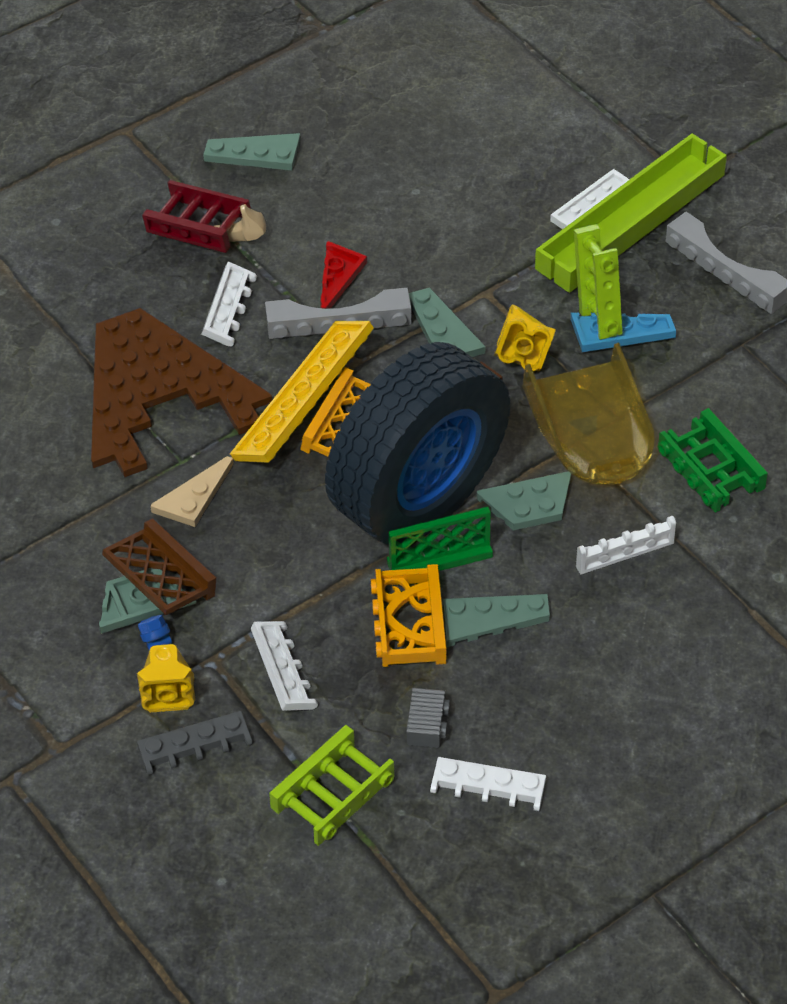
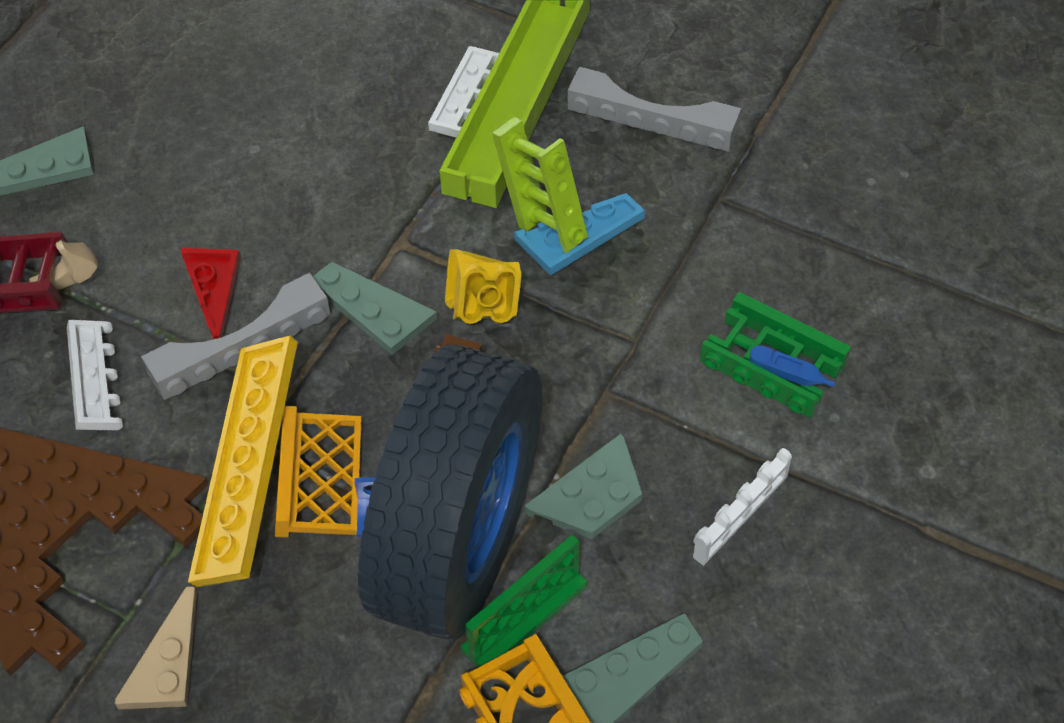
camera: 25 degrees left, 5 degrees up
clear yellow windscreen [522,343,654,485] -> none
none -> blue piece [749,345,835,387]

